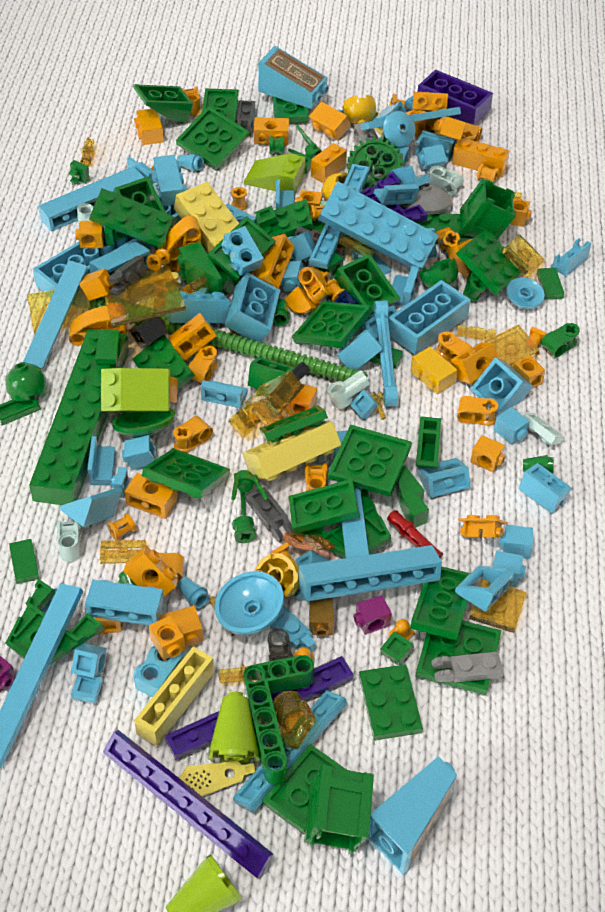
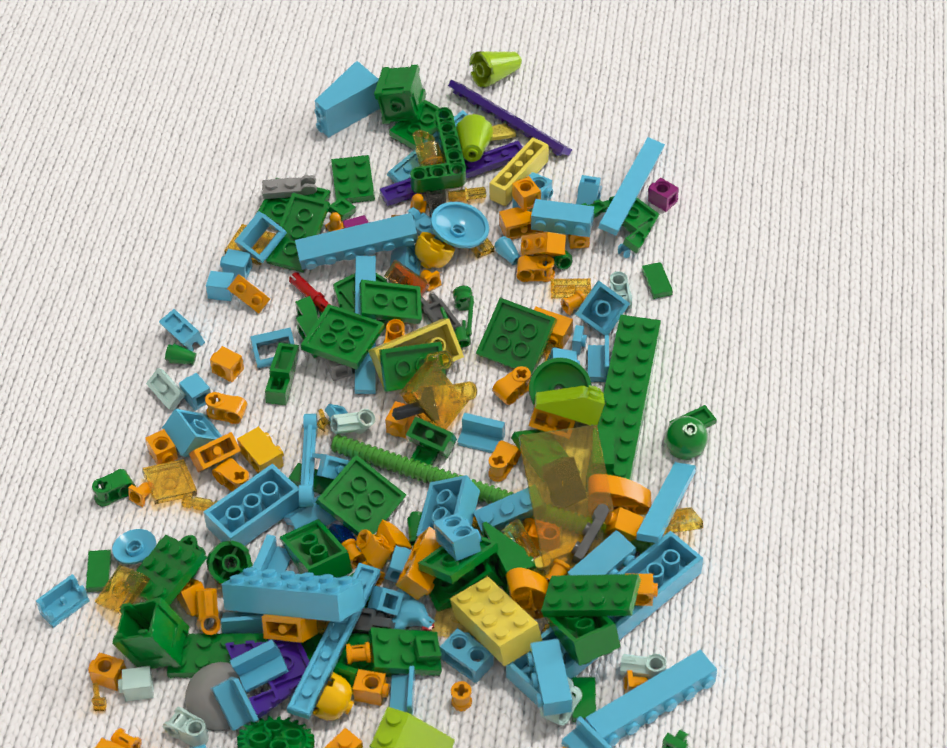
camera: 175 degrees left, 0 degrees up
light orange brick [168,313,217,360] -> none

